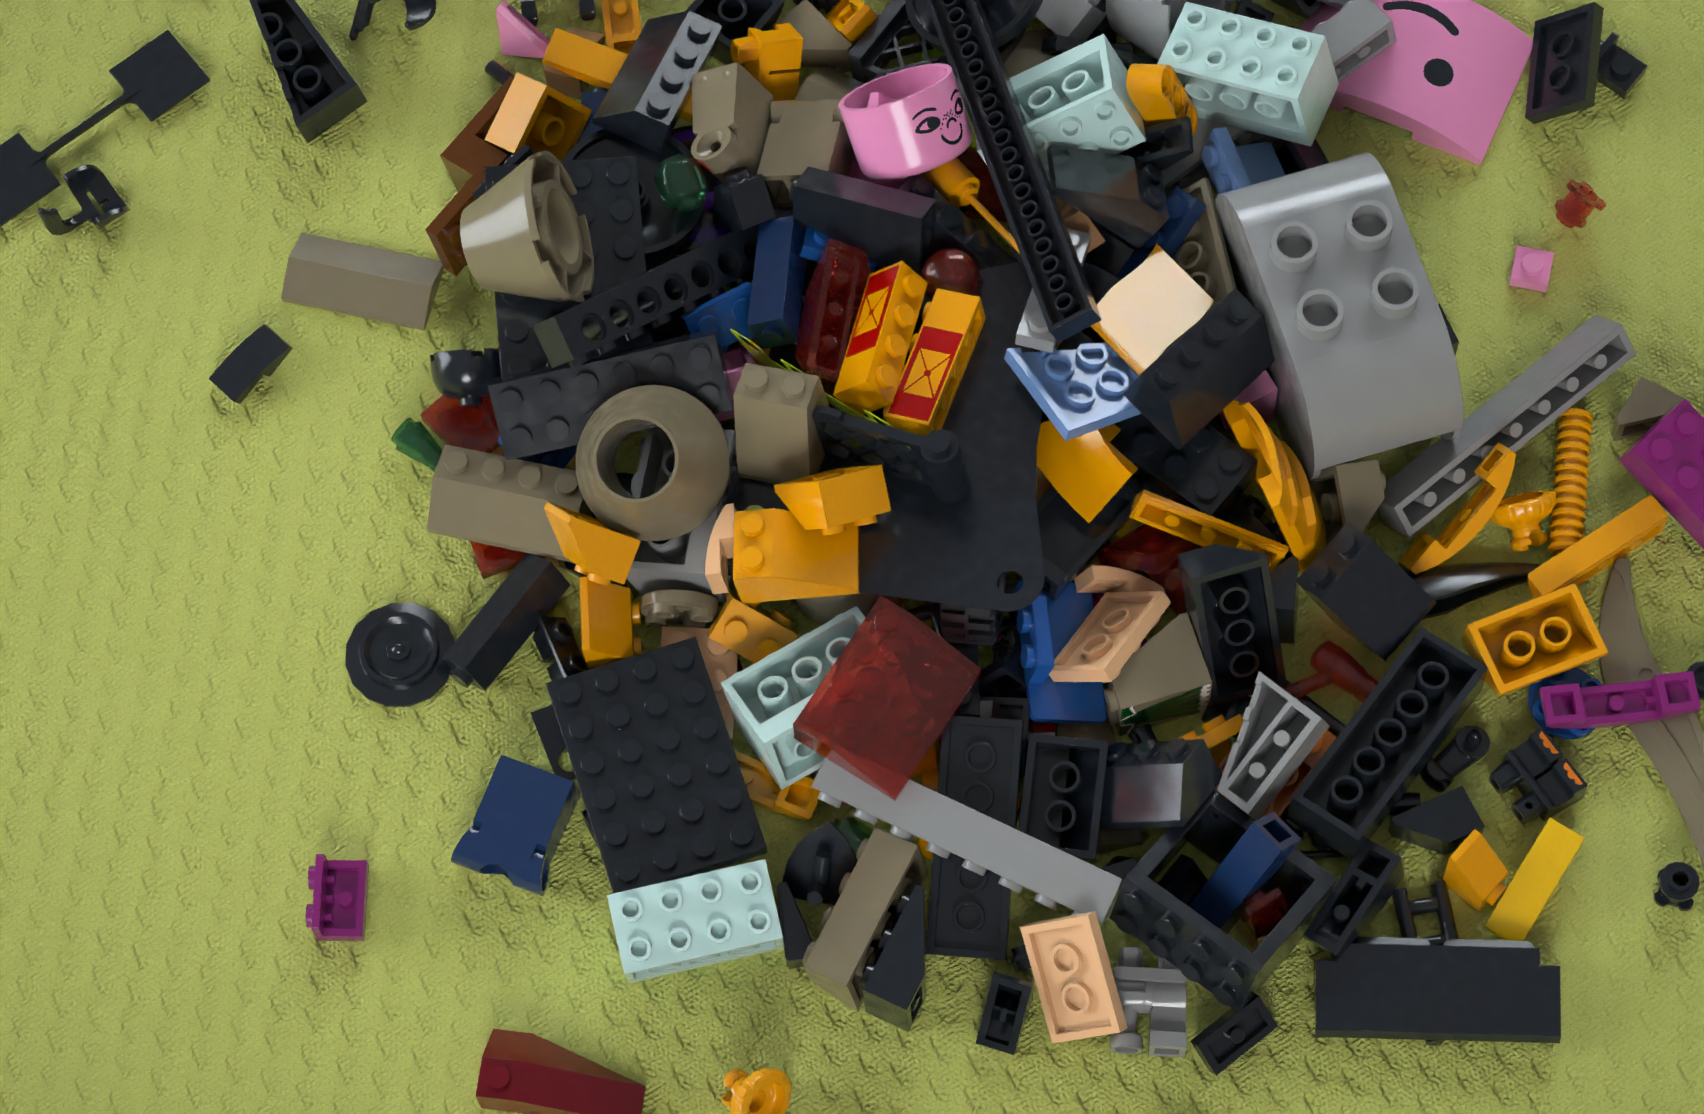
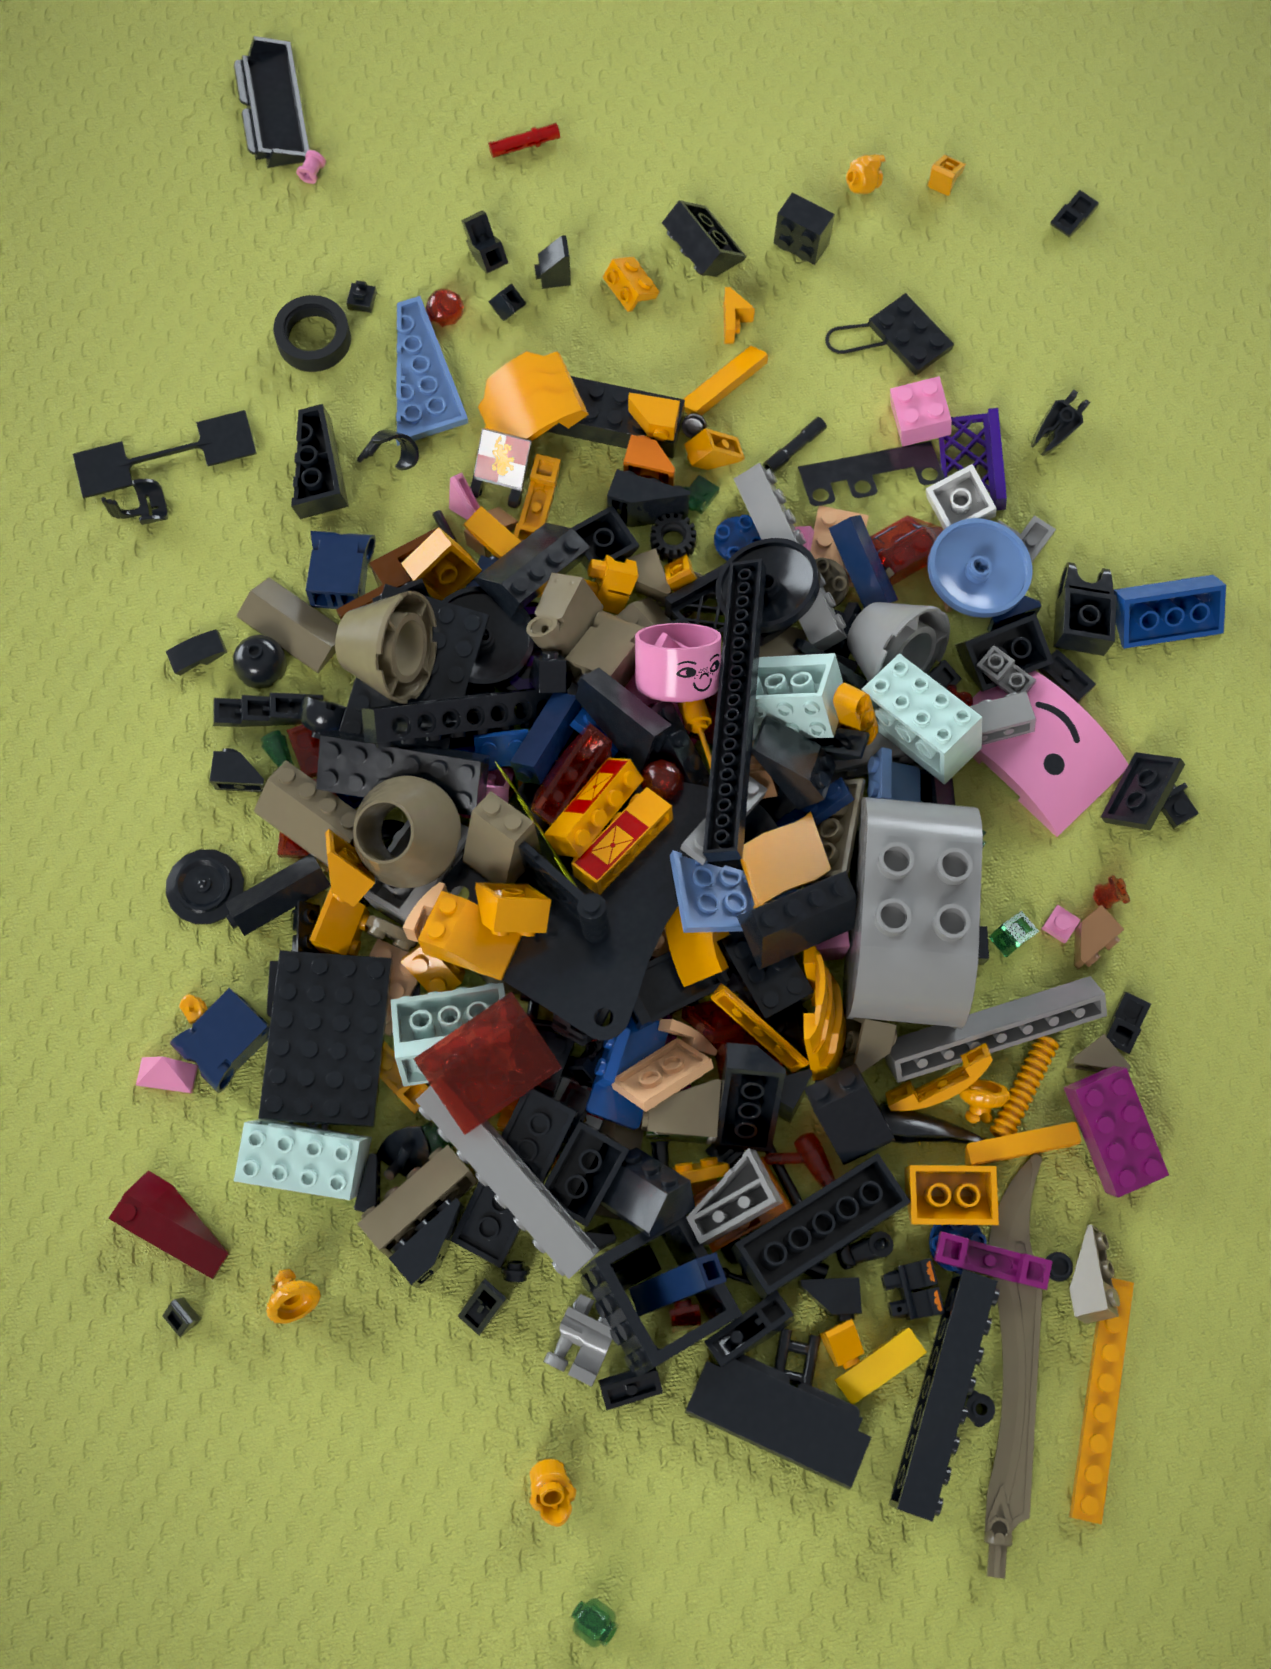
camera: 15 degrees right, 5 degrees up
magenta bracket [305,854,369,941] -> none
clear green head [654,154,709,213] -> none
light nougat plate [1020,911,1128,1043] -> none
none -> bright pink slope [136,1056,198,1094]
none -> light orange piece [179,994,208,1024]
none -> black slope [210,748,266,792]
none -> black slope [213,692,324,727]
none -> black cylinder [233,635,287,689]
none -> dark blue piece [306,531,376,609]
none -> black brick [888,1269,1000,1522]
none -> clear green bracket [989,911,1040,957]
none -> medium nougat slope [1074,905,1124,969]
none -> black slope [1105,992,1151,1054]

